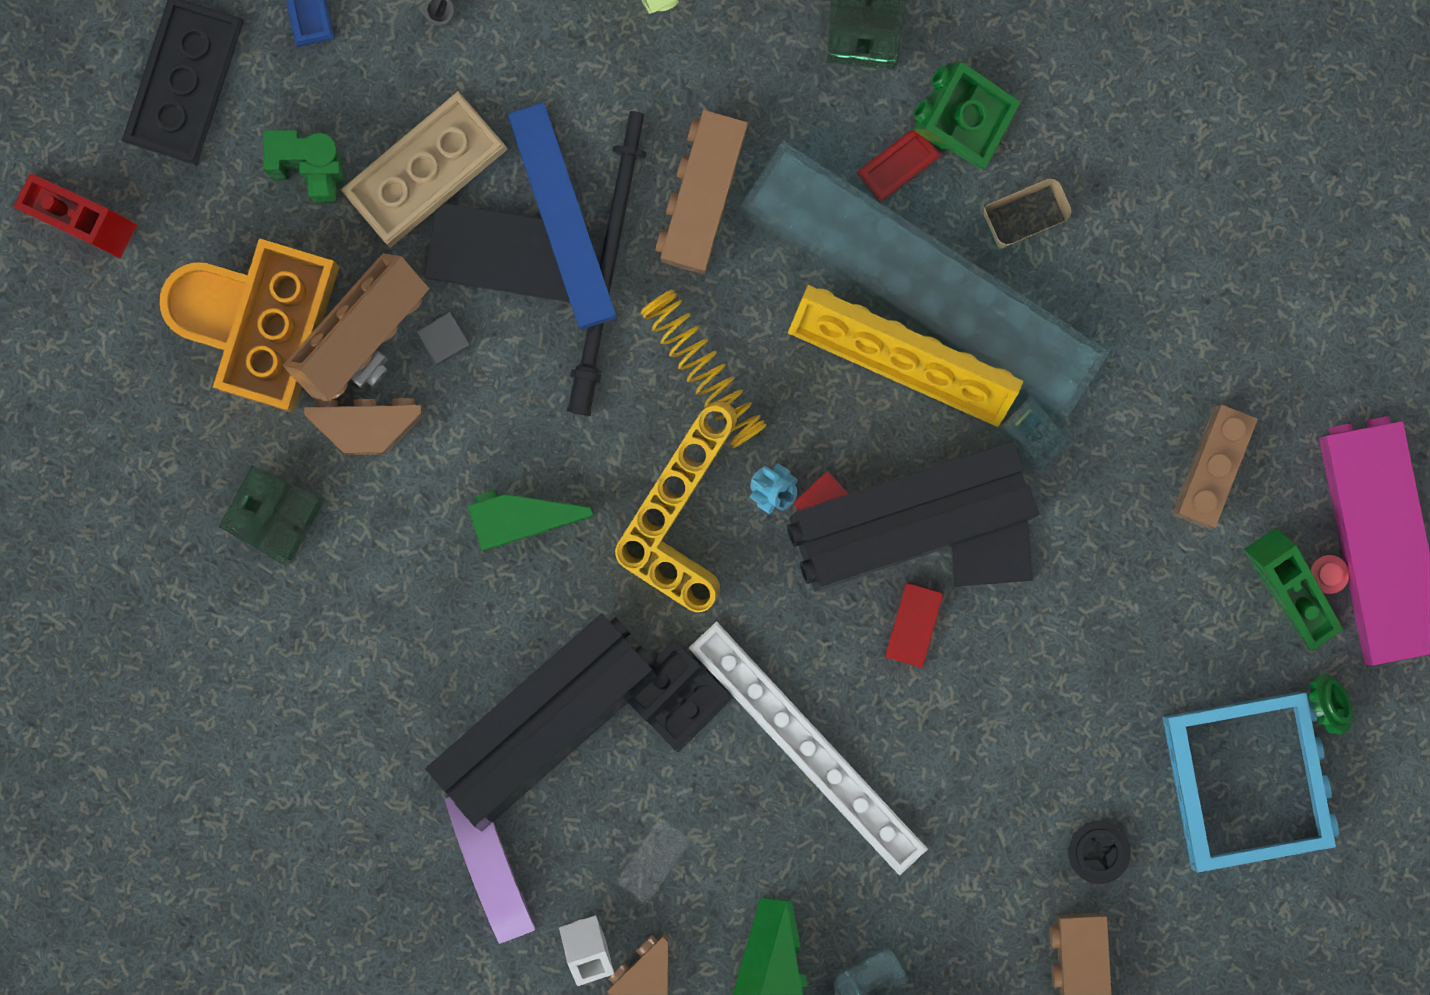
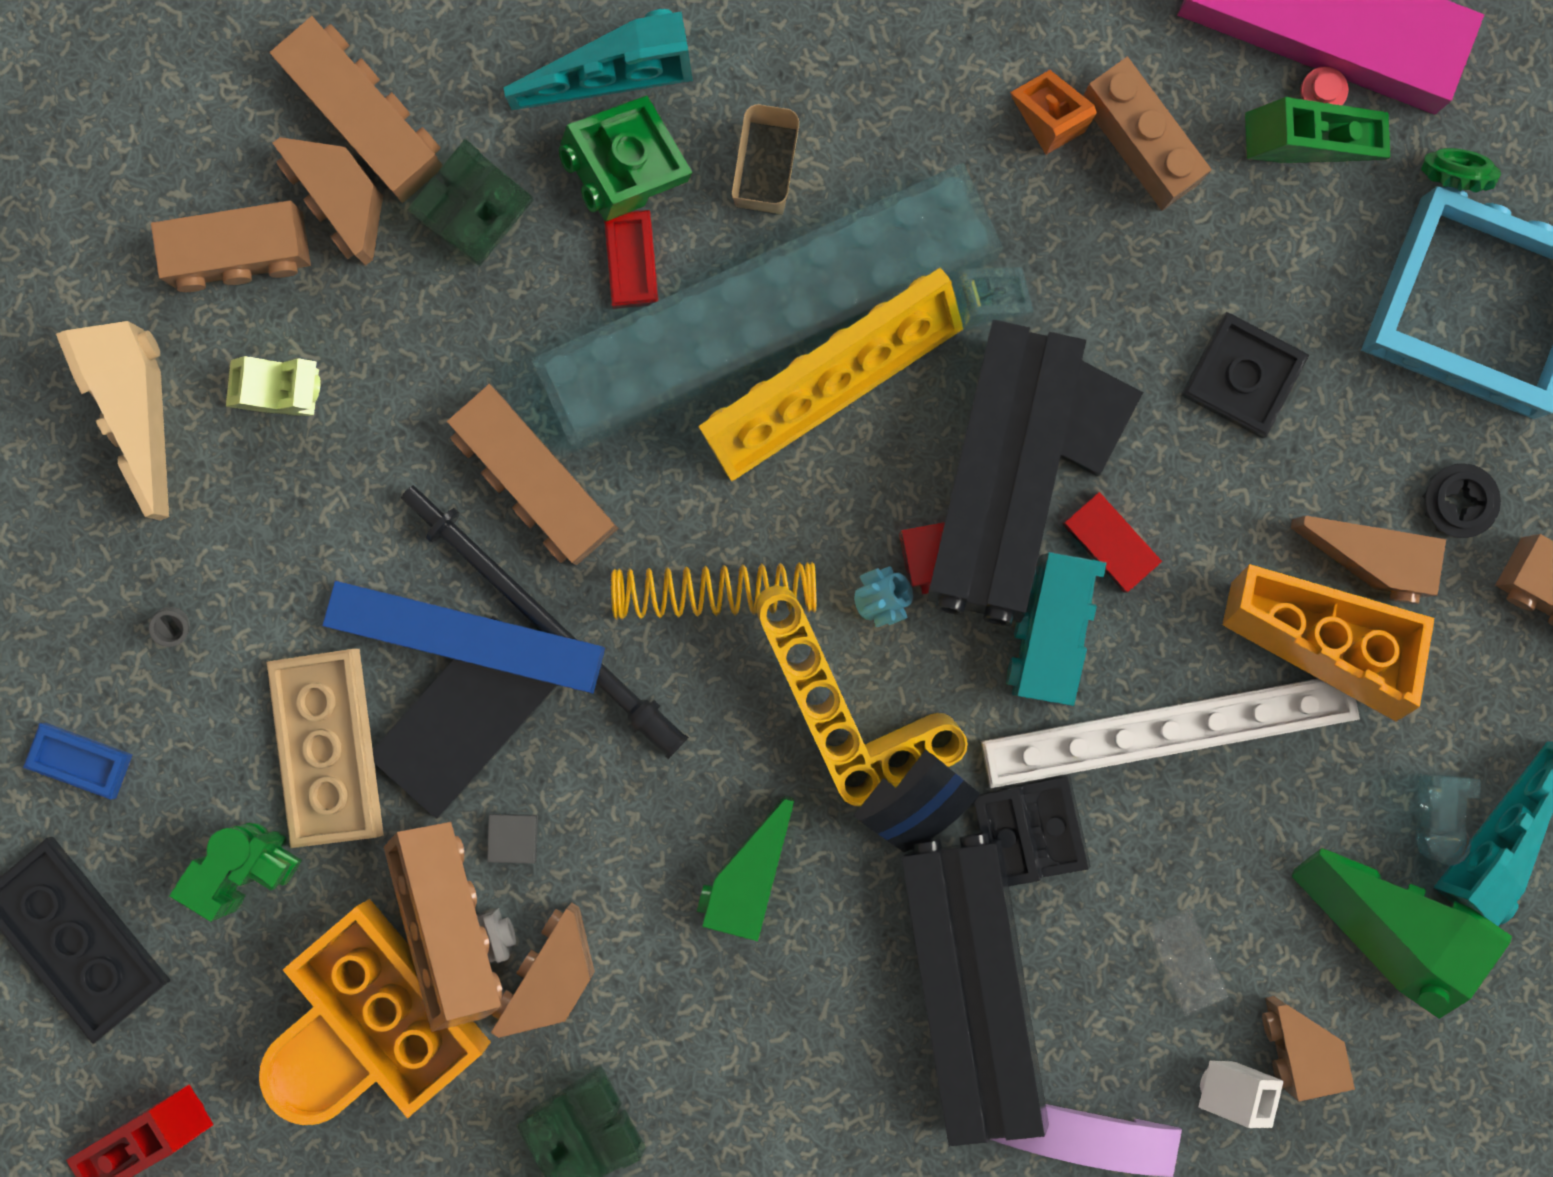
camera: 55 degrees left, 0 degrees up
none -> teal wedge [503,9,693,110]
none -> black slope [854,750,980,853]
none -> teal wedge [1006,552,1107,706]
none -> orange slope [1010,70,1097,155]
none -> black tile [1181,312,1309,438]
none -> light orange wedge [1222,564,1434,722]
none -> medium nougat slope [1291,516,1446,604]

